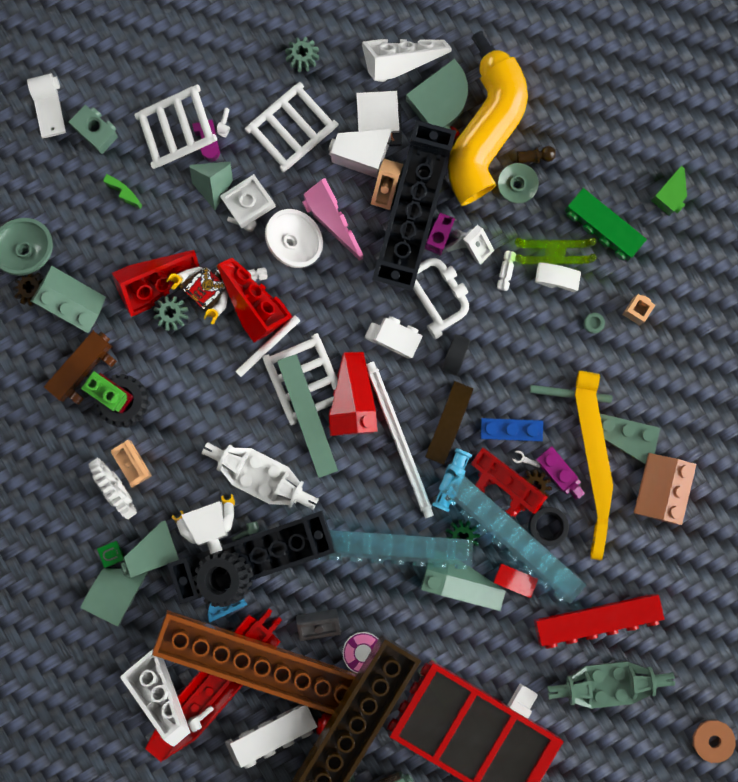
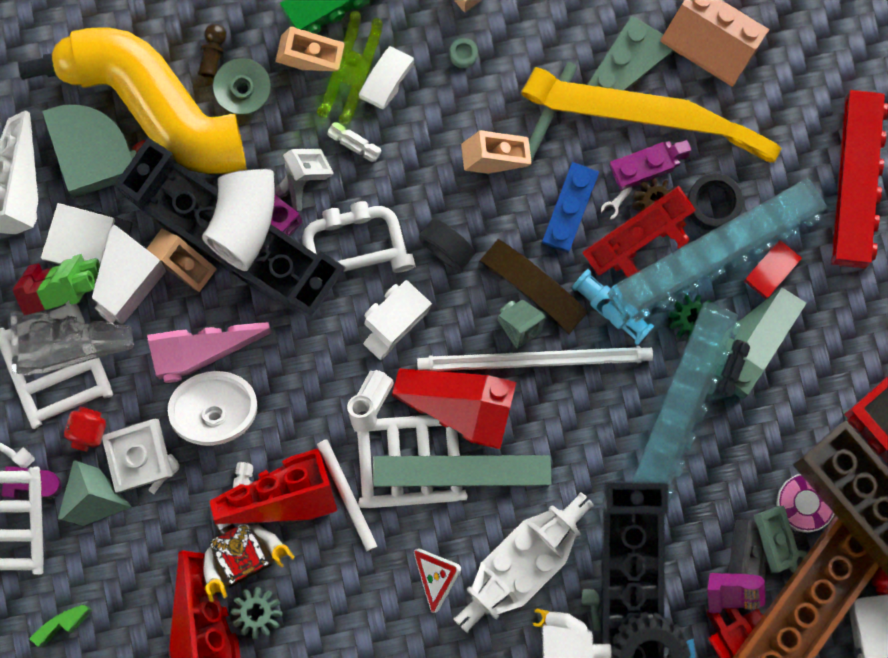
camera: 65 degrees left, 5 degrees down
none -> clear wedge [10,311,133,375]
none -> bright green hips [12,254,100,316]
none -> red head [64,406,106,452]
none -> white brick [202,169,275,271]
none -> light nougat slope [275,26,345,71]
none -> white piece [347,370,394,432]
none -> piece [414,549,461,613]
none -> light nougat slope [461,130,531,174]
none -> sand green slope [497,299,545,349]
none -> magenta leg [708,573,766,613]
none -> black axle [716,339,750,397]
none -> sand green hinge [754,506,808,573]

